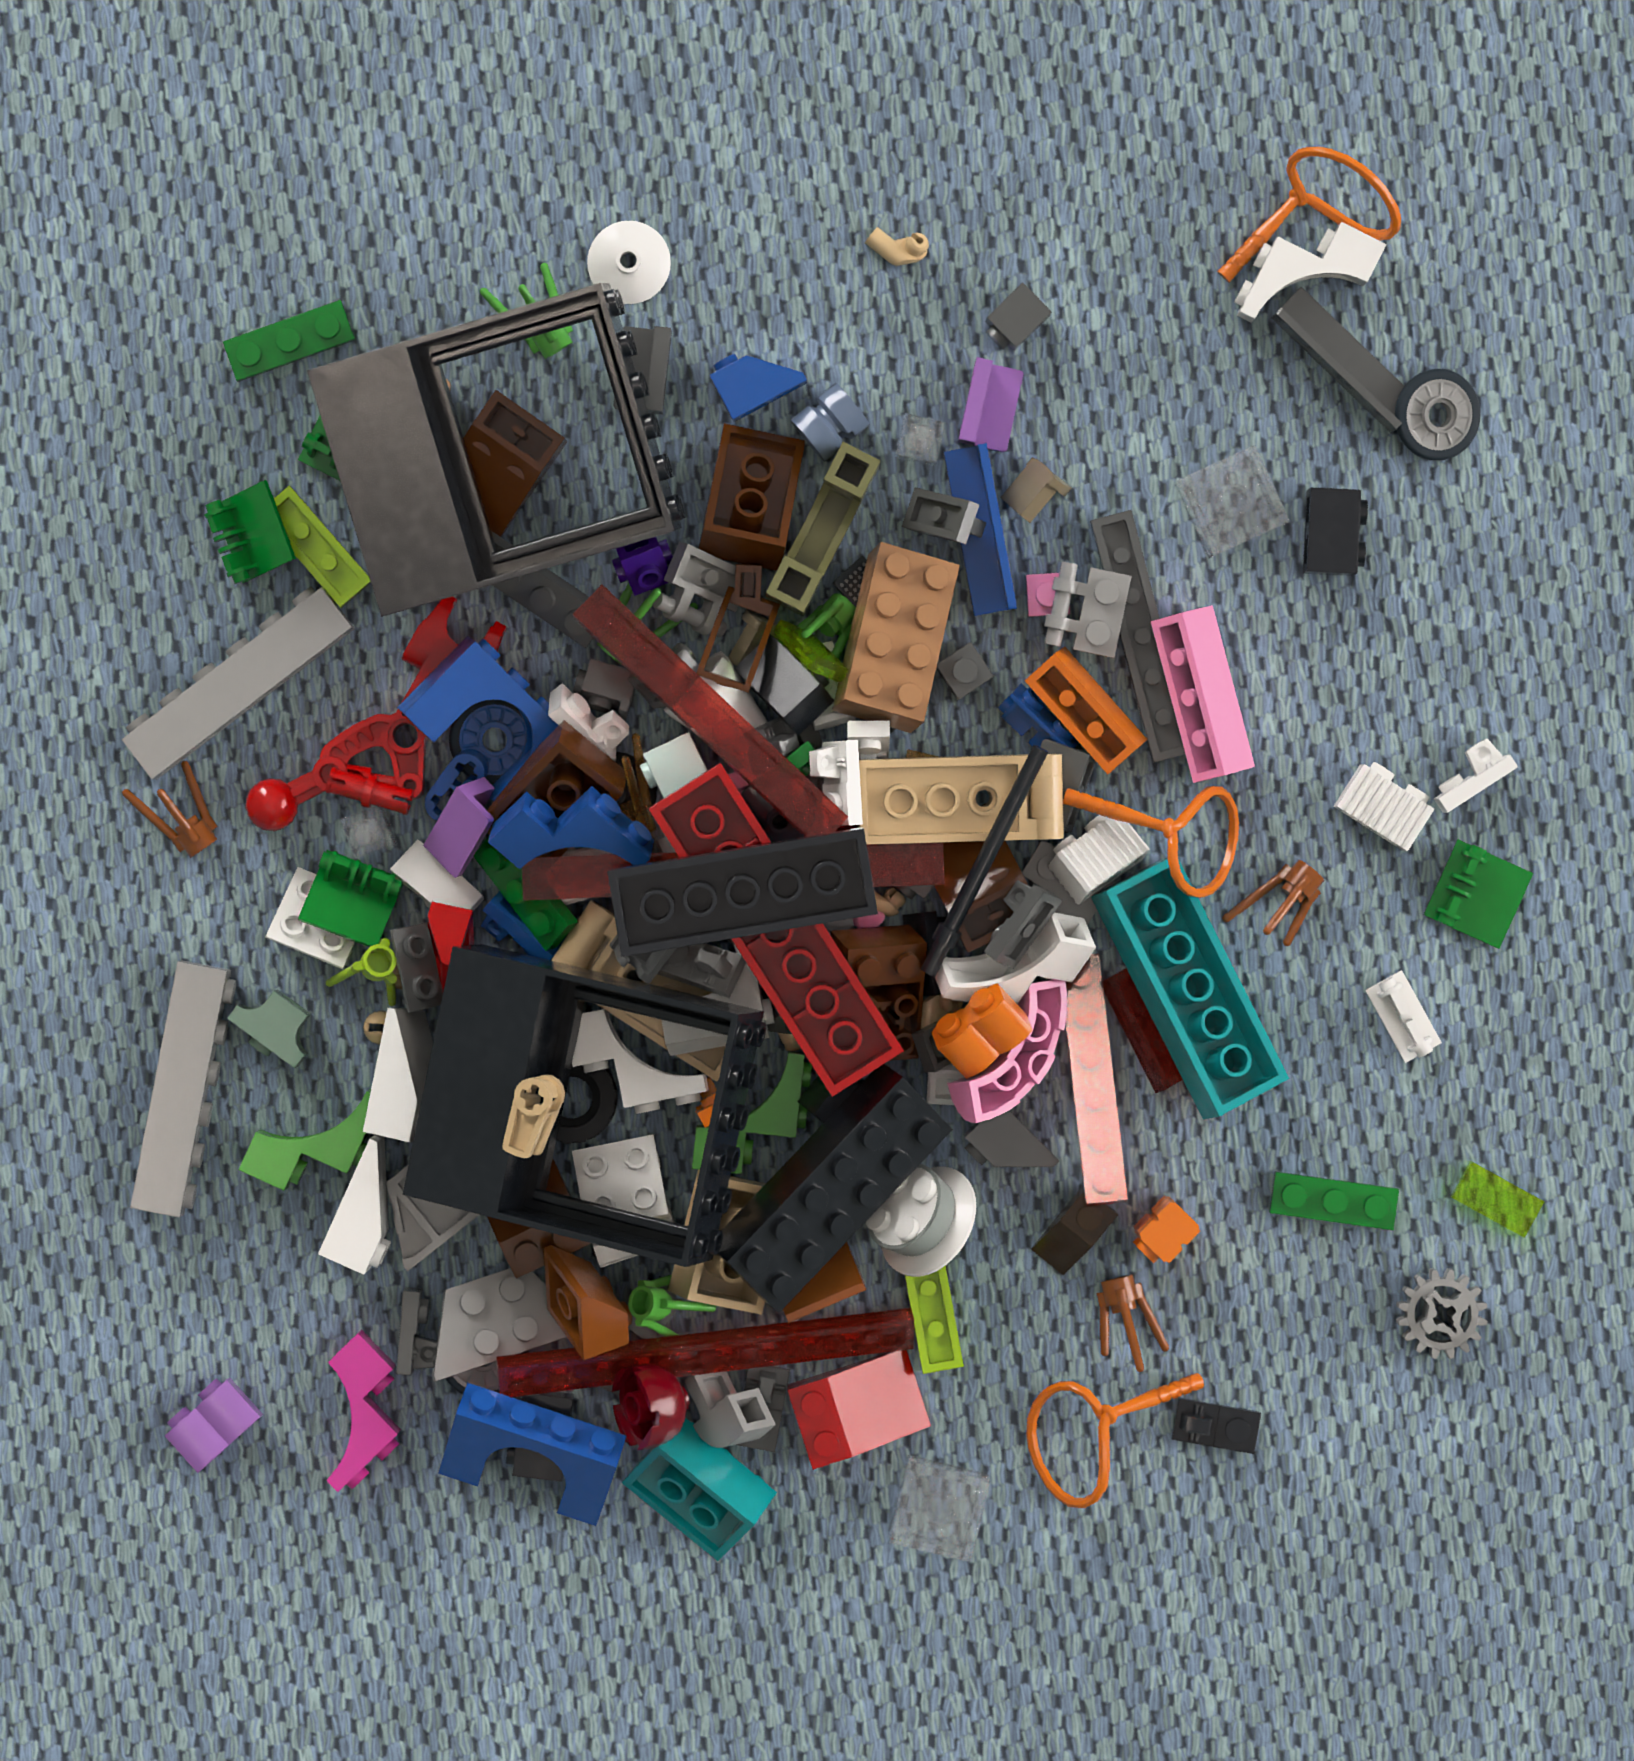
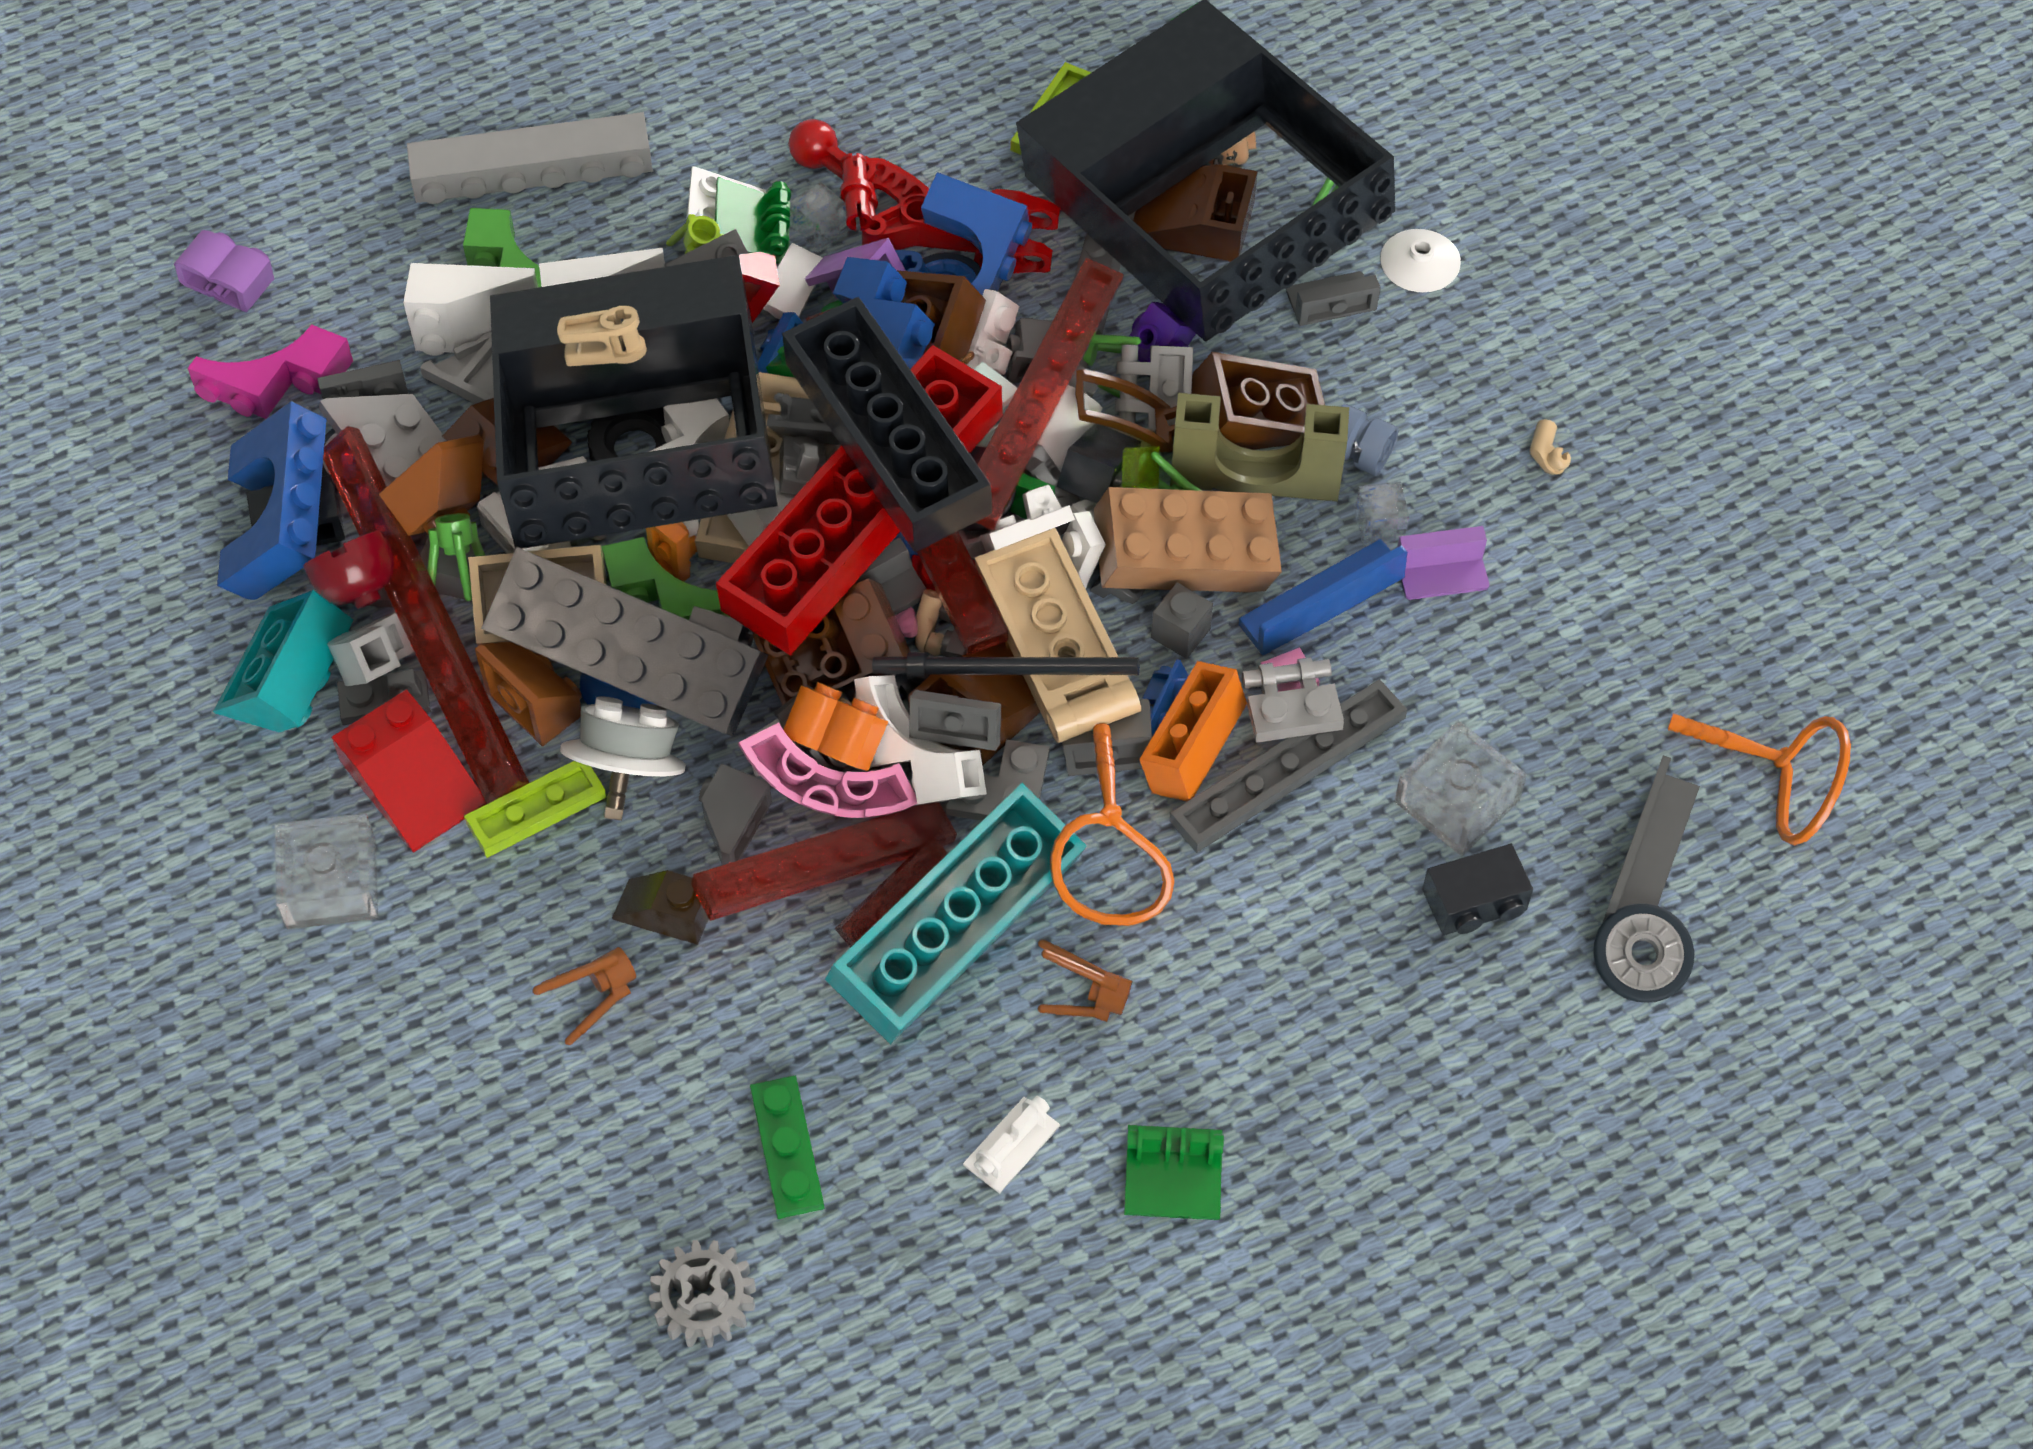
camera: 65 degrees right, 30 degrees down
light grey brick [121,587,355,780] -> none
dark orange plant [122,761,218,858] -> none
green hinge [204,480,296,584] -> none
sand green brick [227,989,311,1068] -> none
blue slope [709,354,807,423] -> none
dark grey hinge [902,487,986,545] -> none
dark grey brick [985,282,1052,351] -> none
dark tan tile [1000,457,1072,523] -> none
orange piece [1026,1373,1204,1508] -> none
white brick [1048,815,1150,905] -> none
orange brick [1133,1196,1200,1263] -> none
bright pink brick [1151,605,1255,783] -> none
black hinge [1171,1398,1261,1454] -> none
white arch [1234,222,1387,323] -> none
white brick [1333,762,1434,851] -> none
white hinge [1434,739,1518,813] -> none
clear neon green tile [1450,1161,1545,1238] -> none

